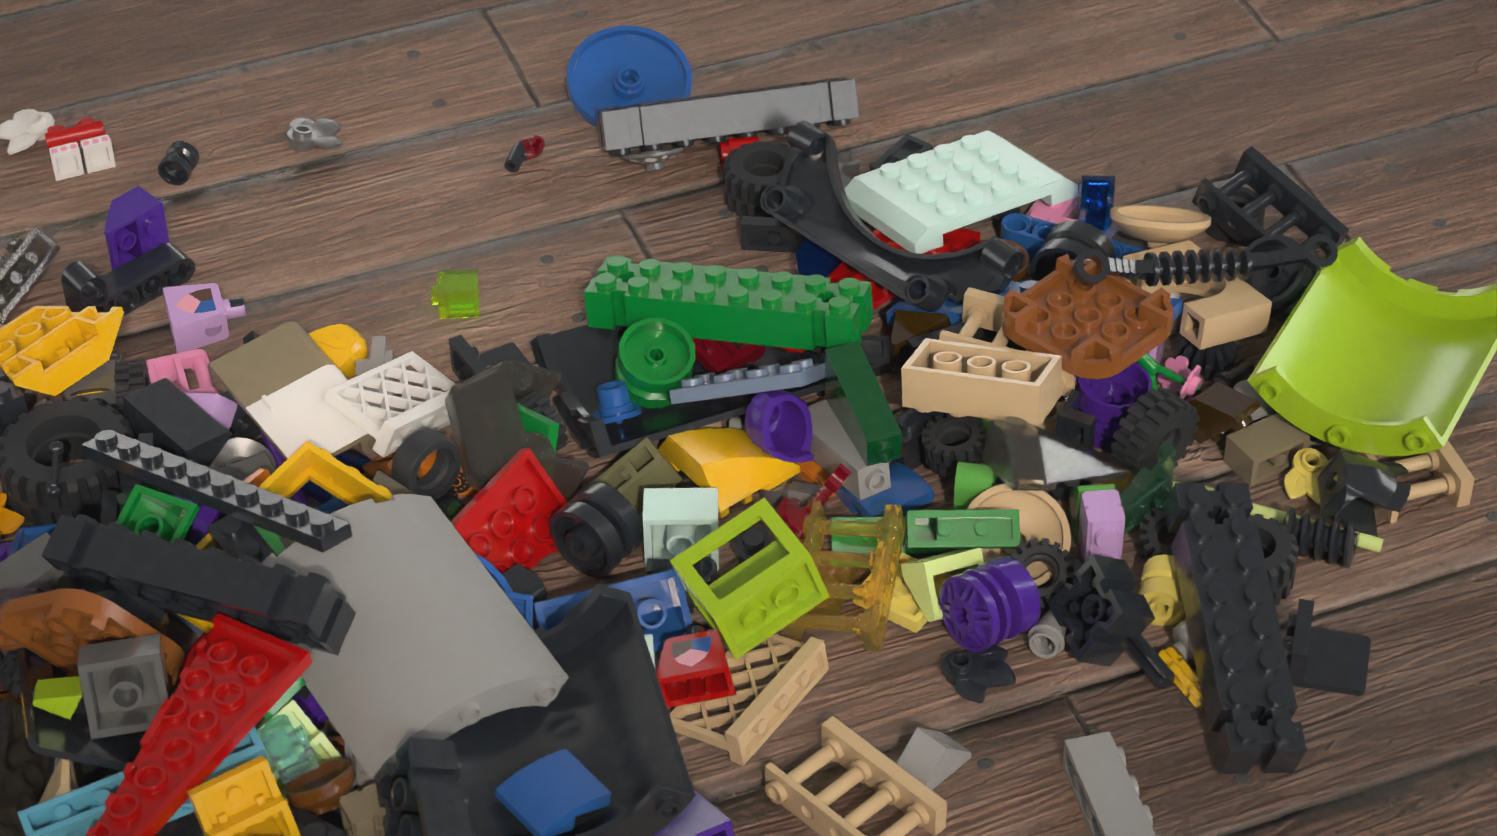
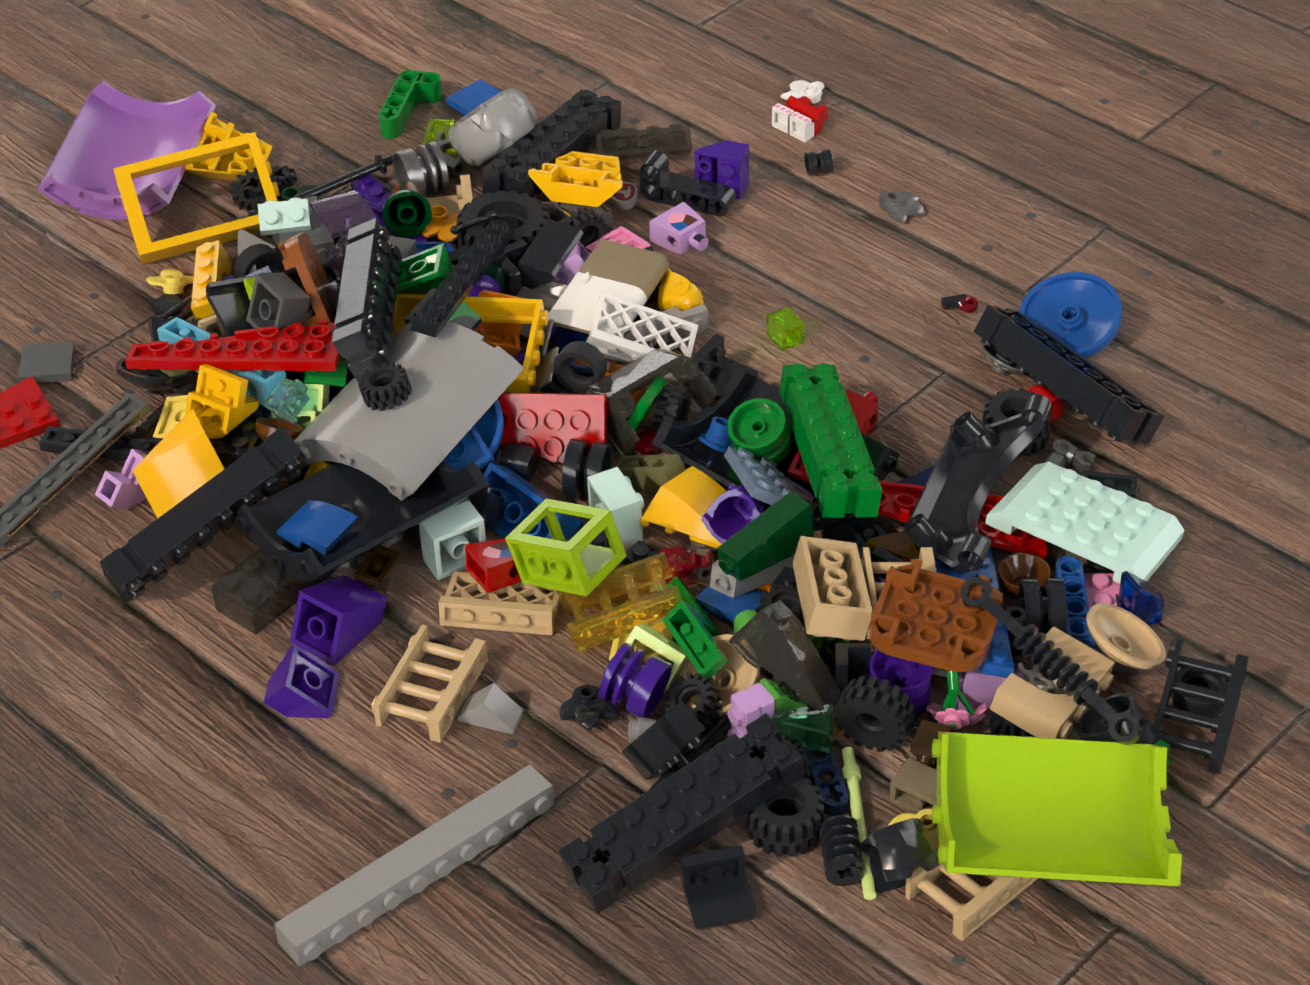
camera: 65 degrees right, 0 degrees up
none -> black tyre [358,362,412,411]

